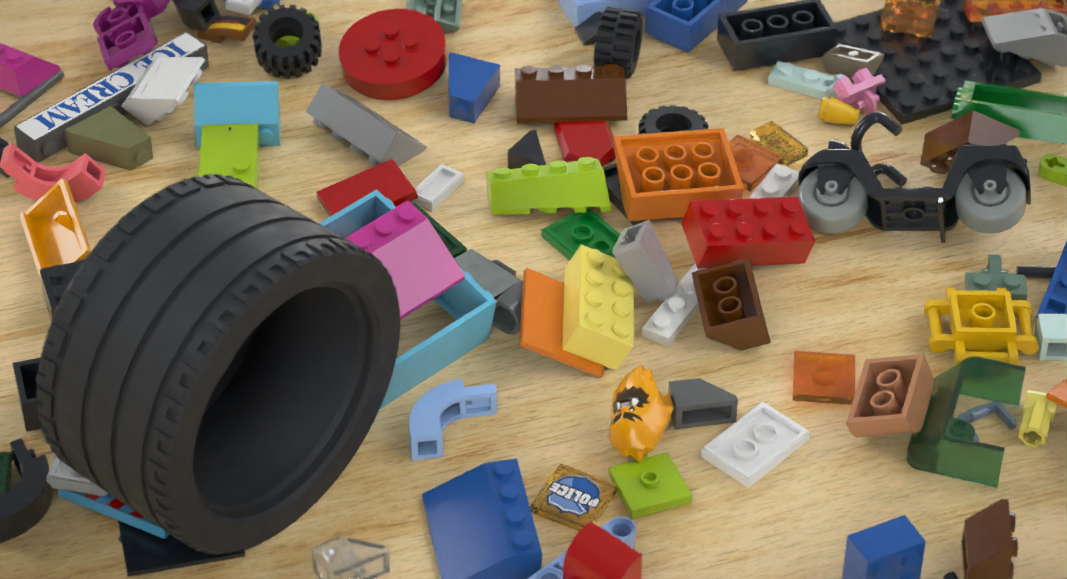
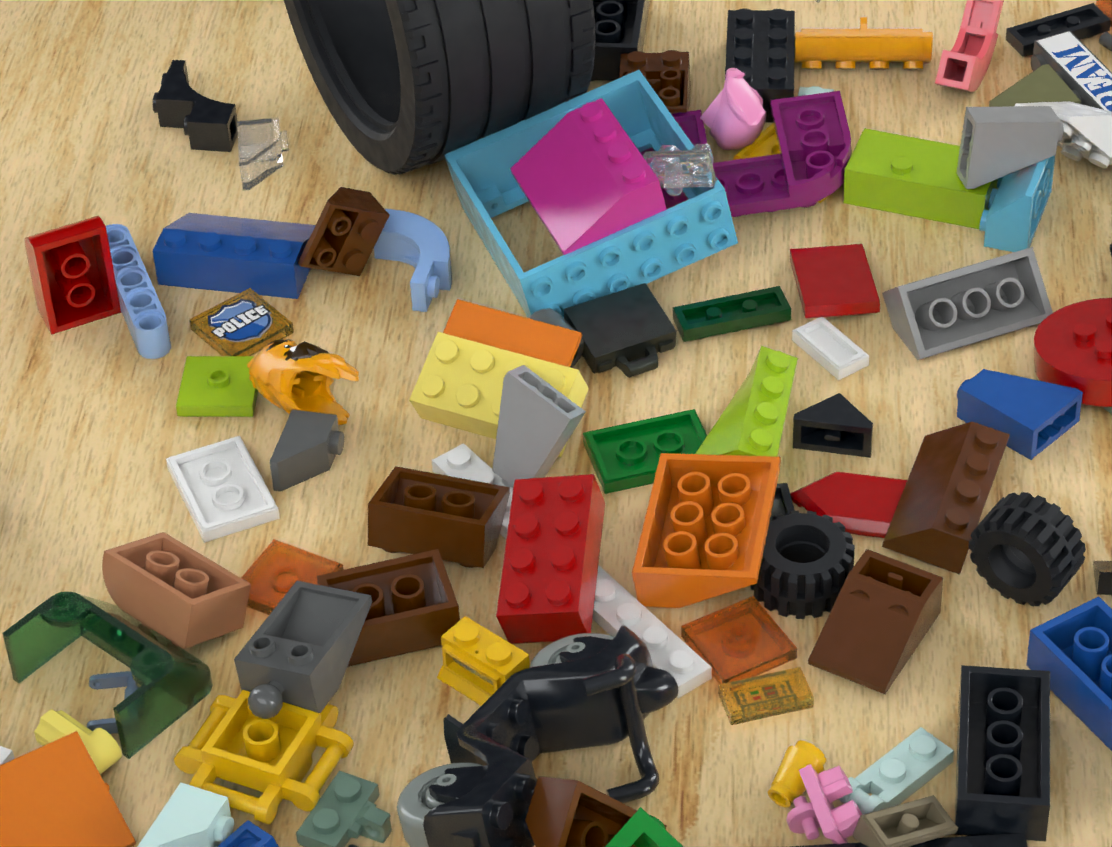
camera: 115 degrees right, 0 degrees up
none -> dark grey slope [234,581,372,719]
none -> reddish brown slope [298,187,390,276]
none -> reddish brown slope [316,549,460,667]
none -> yellow window [437,616,530,706]
none -> clear hips [643,144,717,196]
none -> reddish brown slope [808,549,943,694]
none -> light grey slope [956,106,1064,189]

